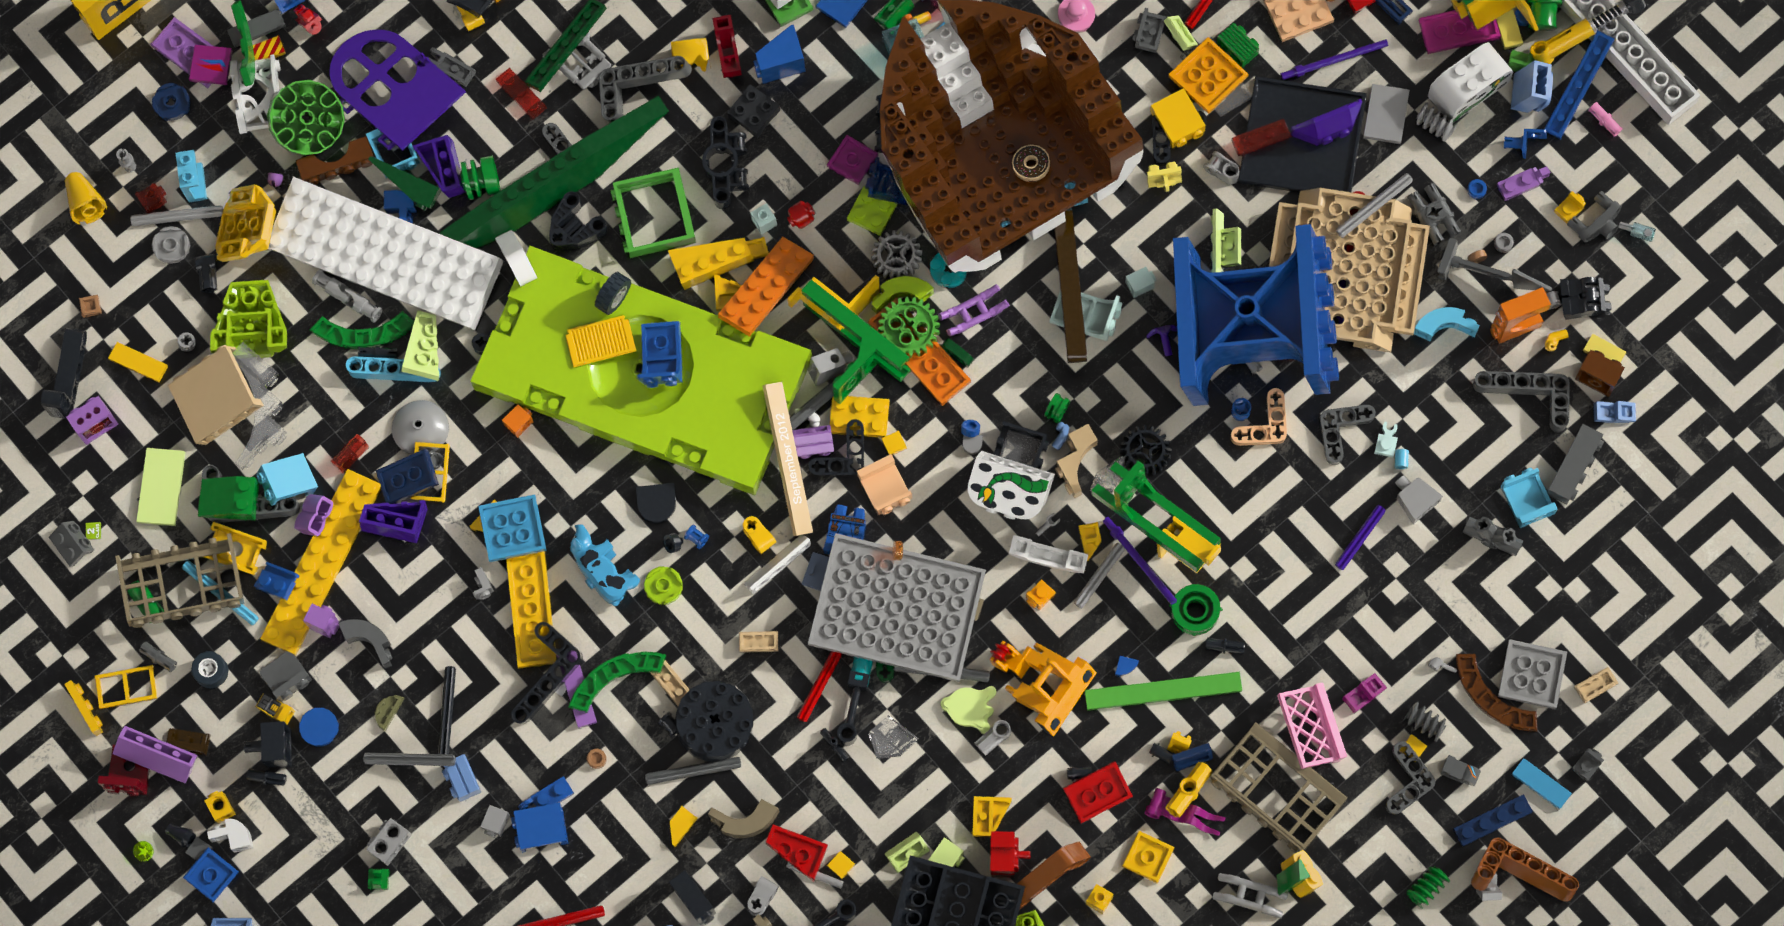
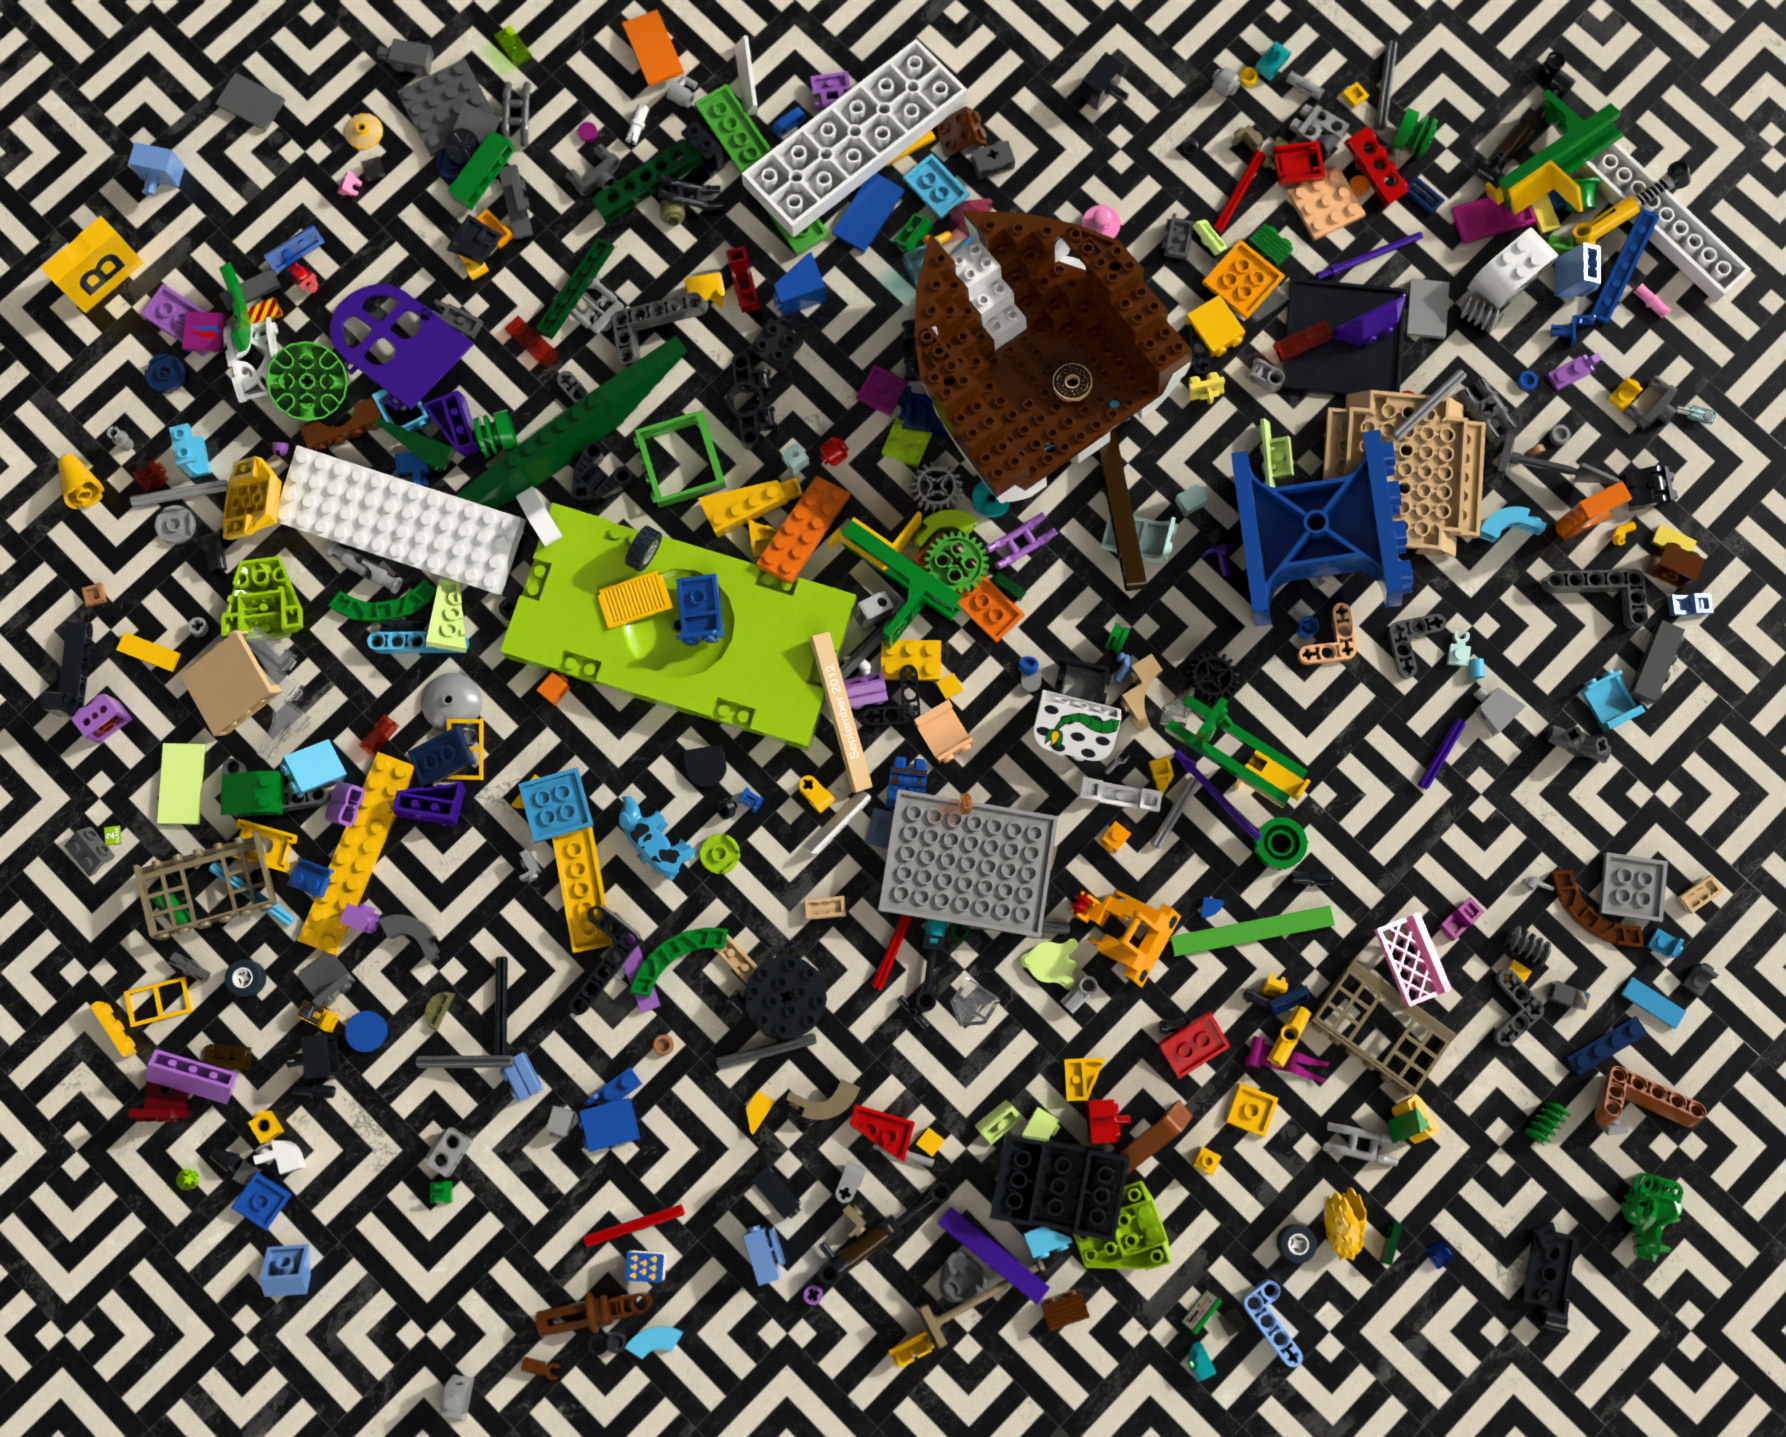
camera: 10 degrees left, 5 degrees up
none -> dark azure bracket [1646,928,1684,959]

